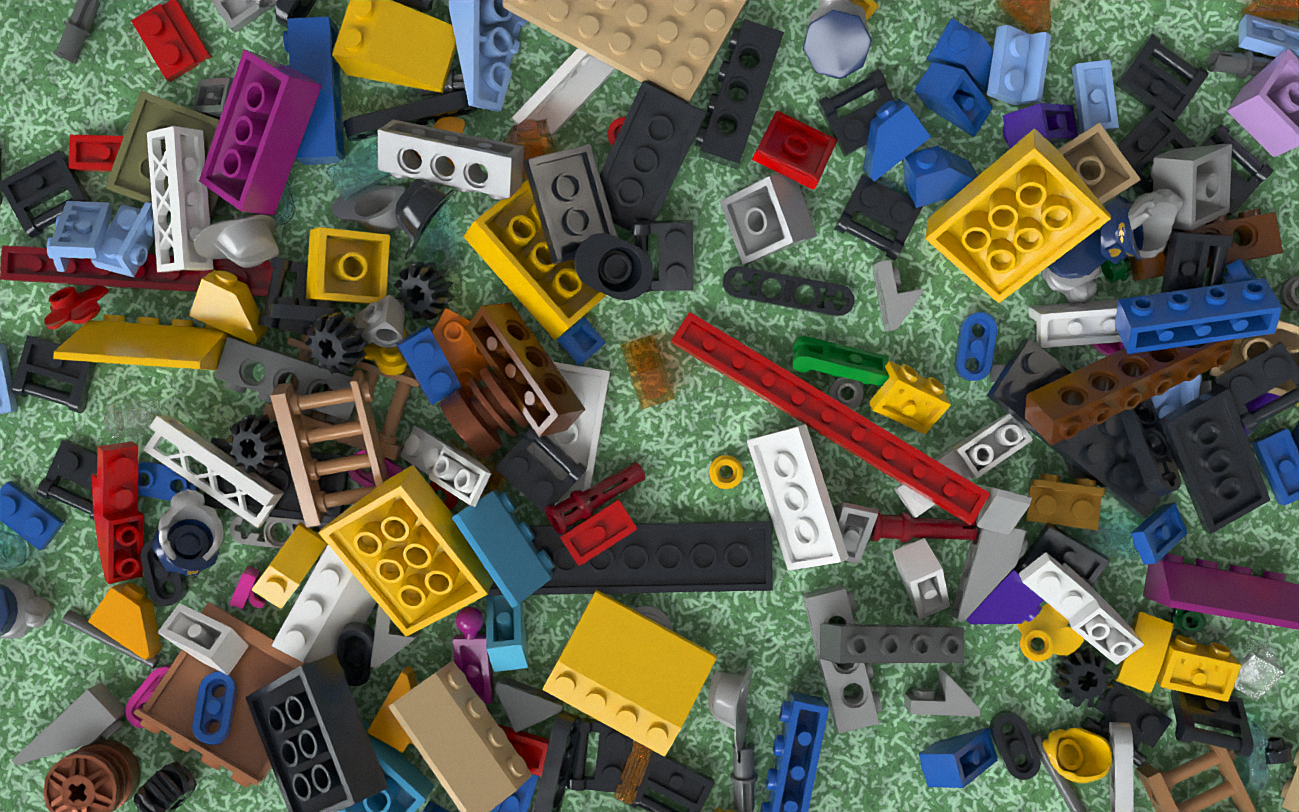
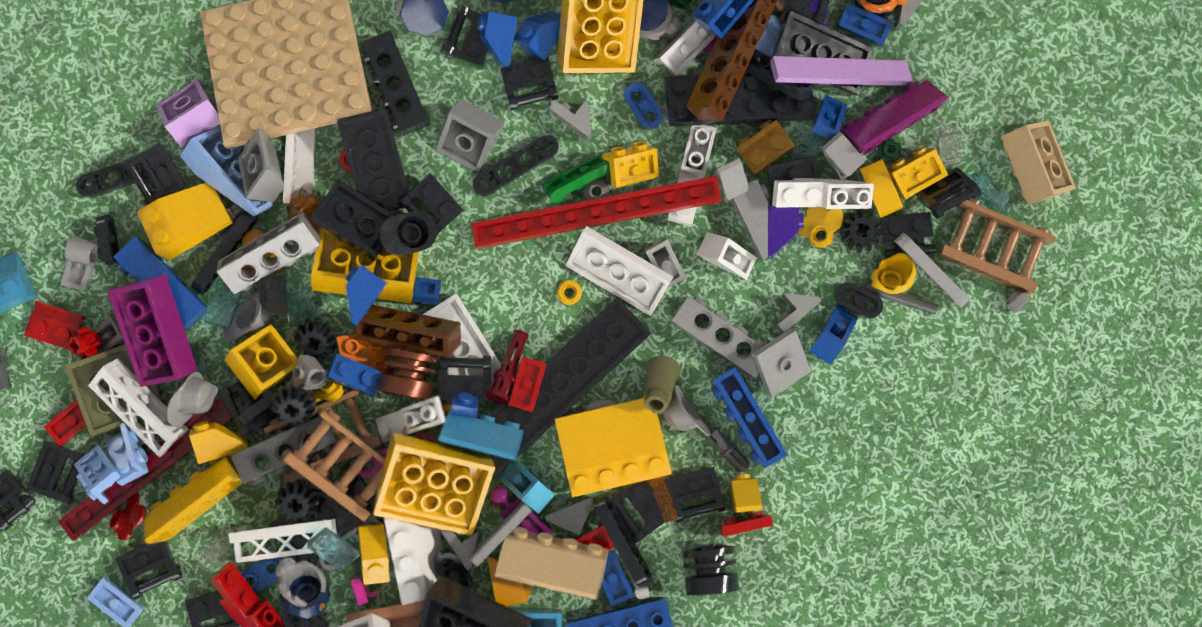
camera: 45 degrees left, 5 degrees down
clear orange slope [621,334,675,410] -> none
red plate [752,110,837,190] -> none
dark grey brick [819,623,964,663] -> none
dark red pin [870,511,977,543] -> none
black plate [1256,737,1293,764] -> none
none -> red gear [68,326,101,359]
none -> light grey slope [238,128,284,202]
none -> clear light blue plate [306,527,360,571]
none -> blue slope [346,265,387,325]
none -> blue plate [451,392,478,418]
none -> light grey tile [469,502,532,567]
none -> olive plant [644,356,680,414]
none -> light grey plate [752,328,811,397]
none -> lavender tile [770,56,913,86]
none -> light grey slope [821,132,865,180]

